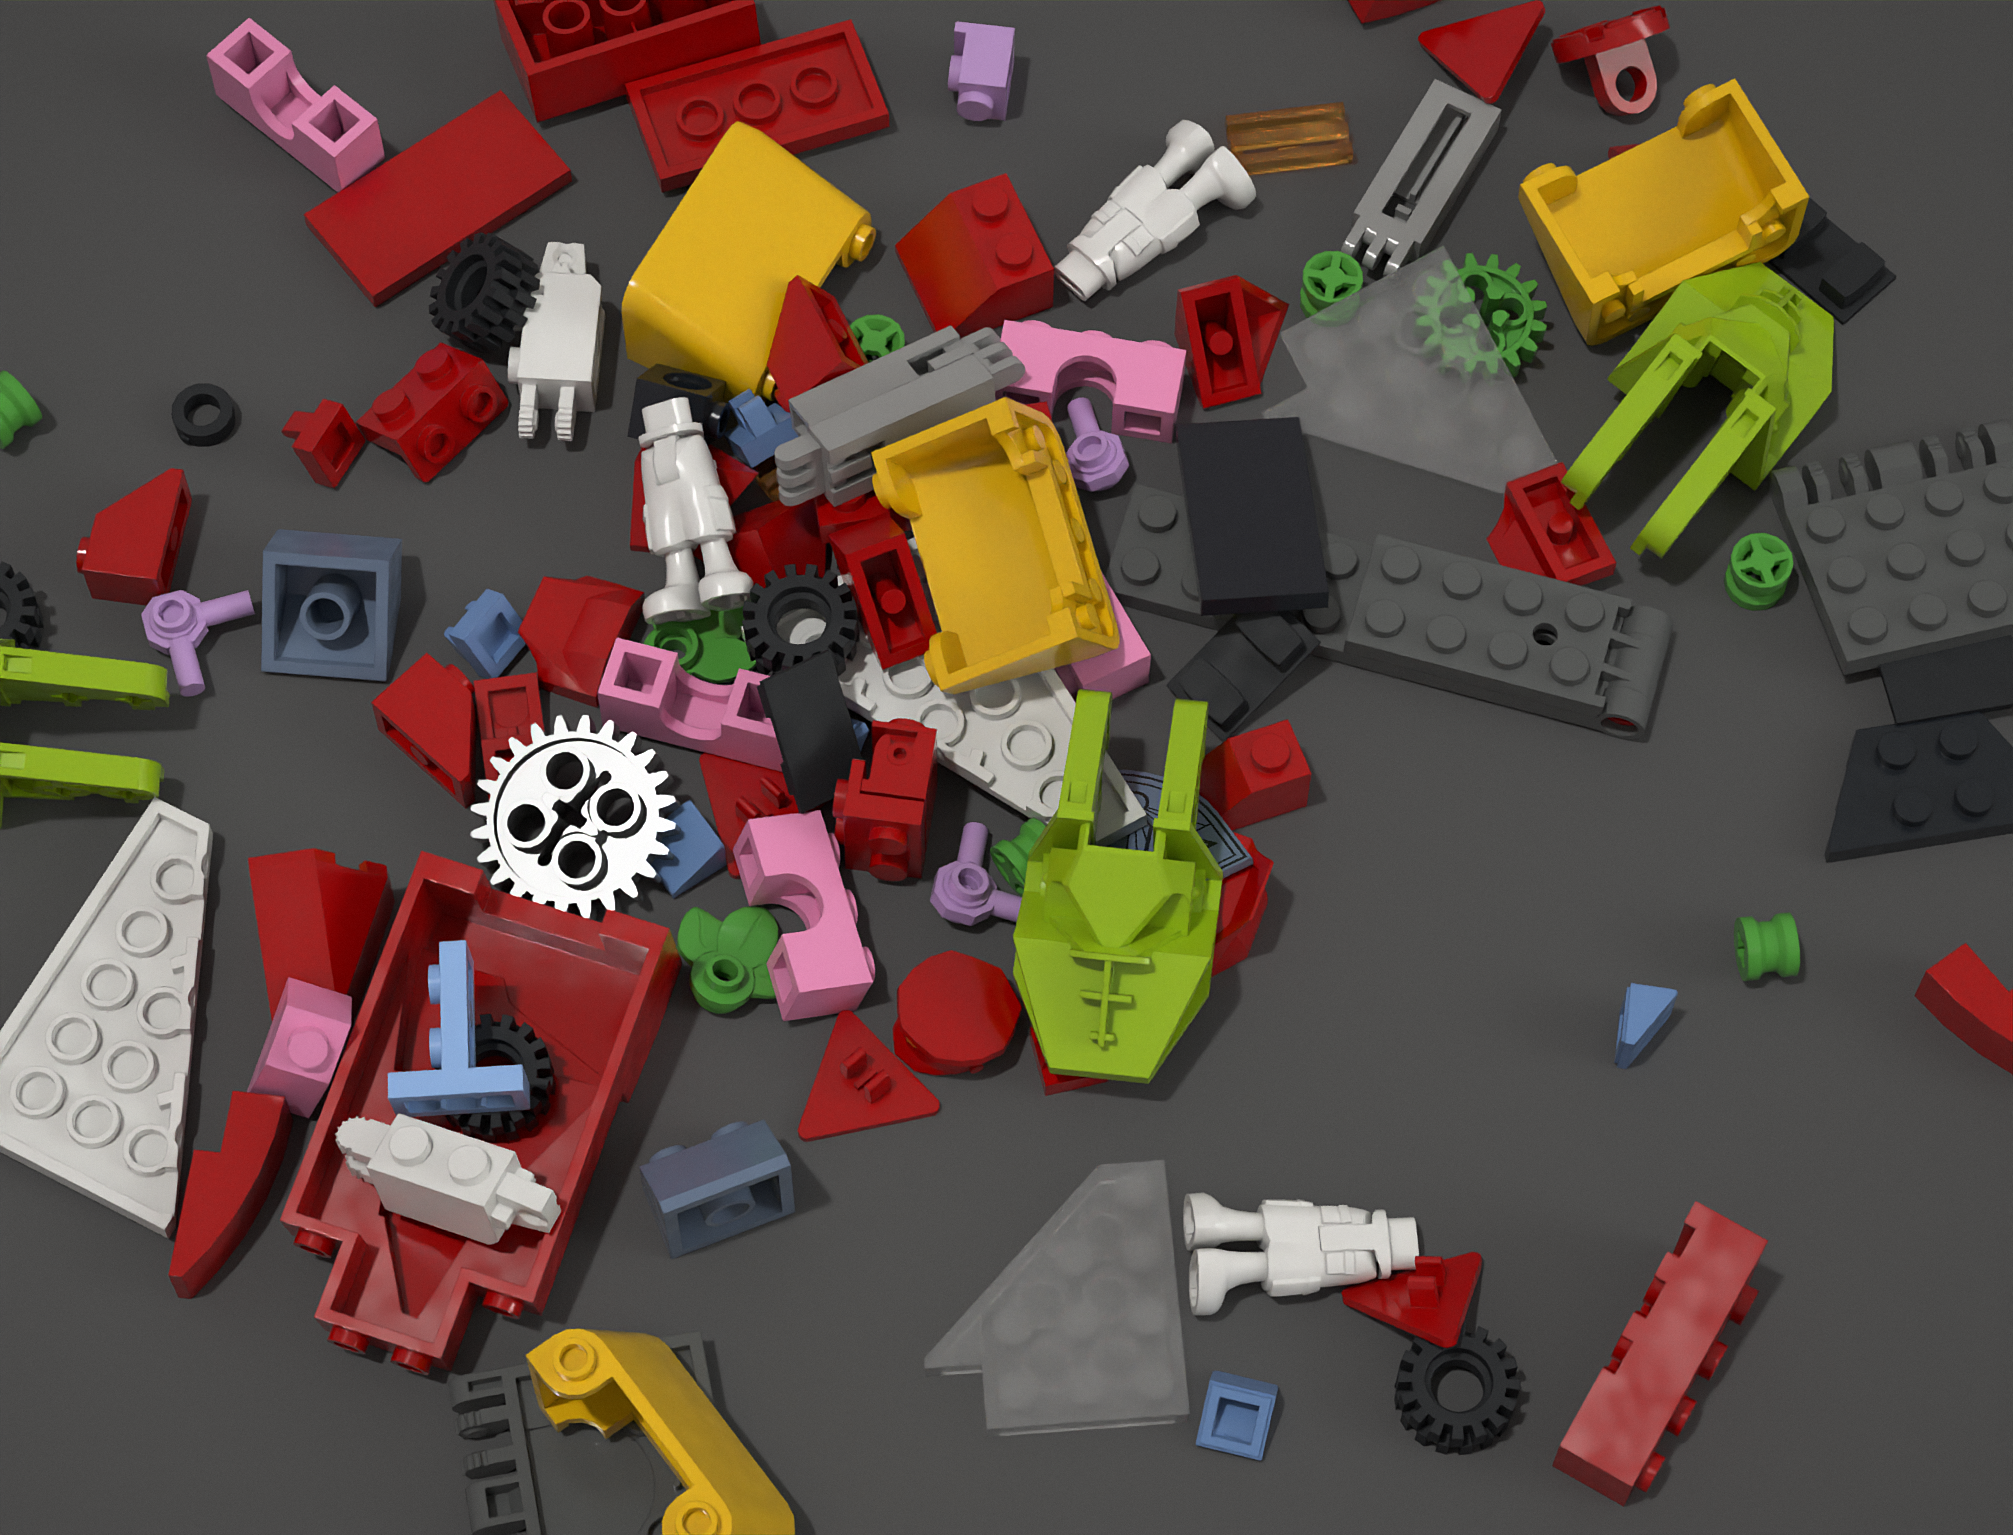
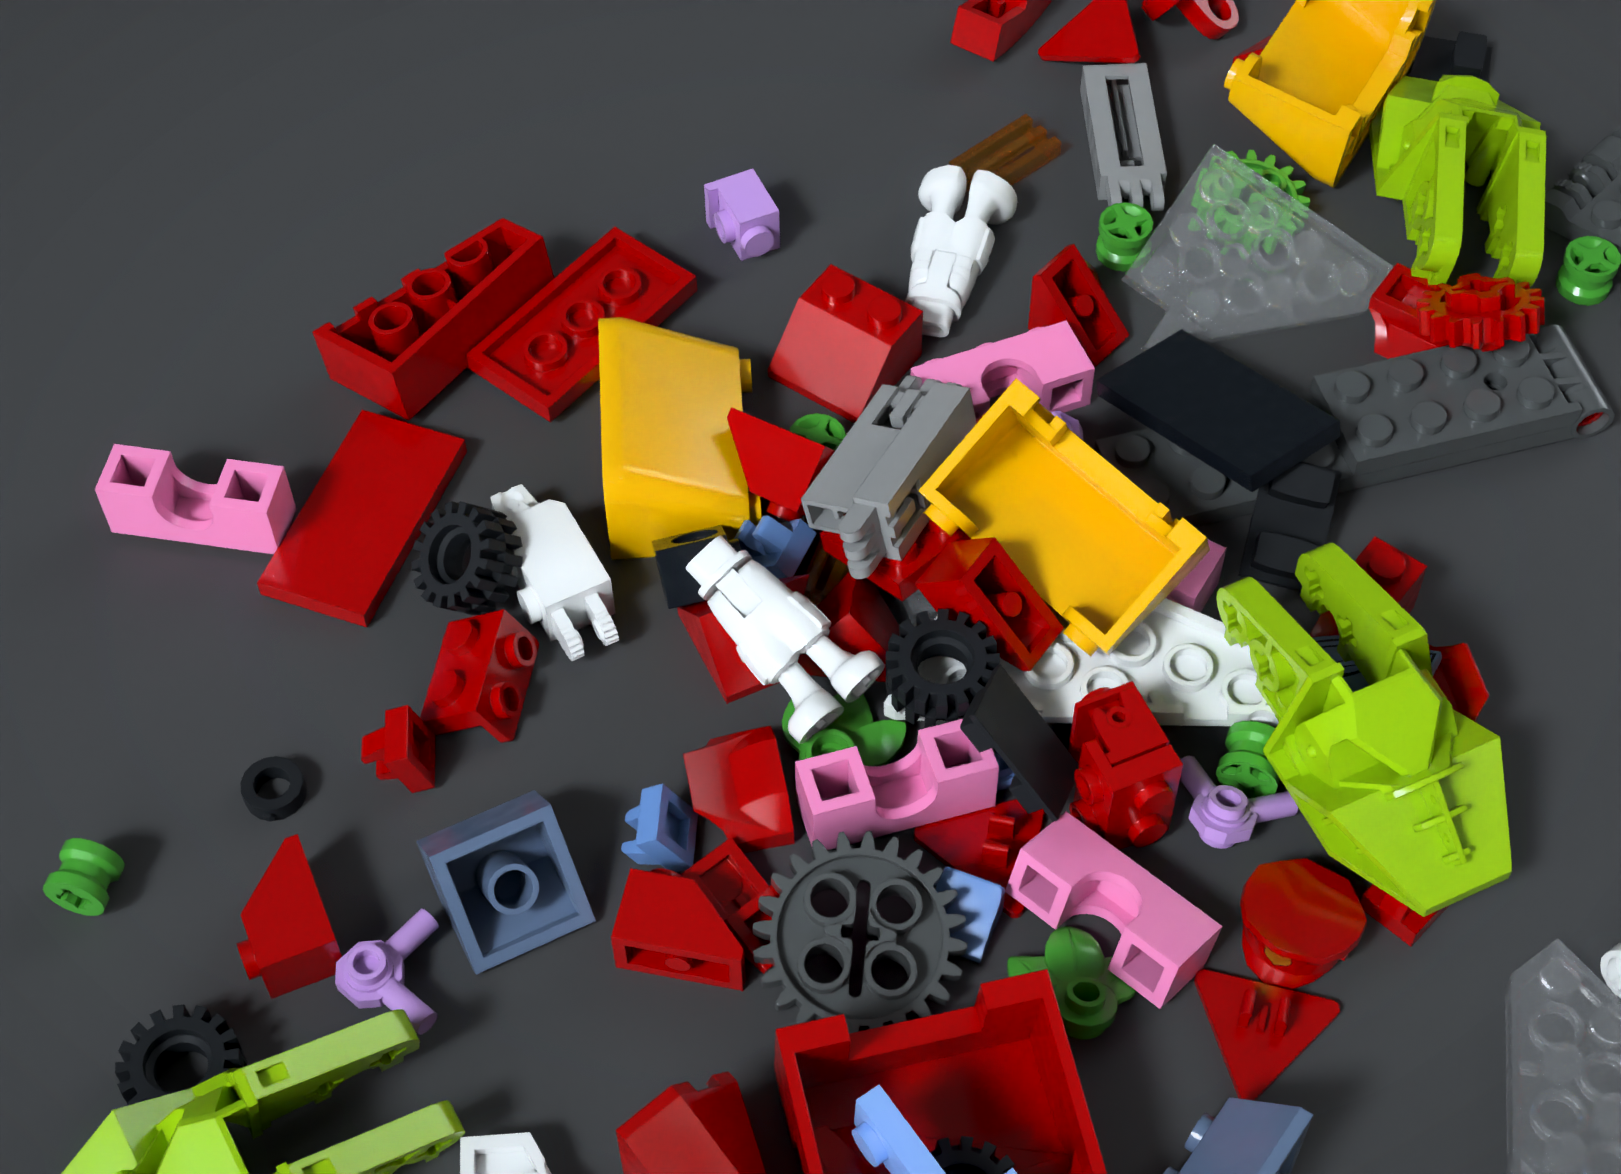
camera: 30 degrees left, 10 degrees down
none -> red gear [1416,273,1545,352]

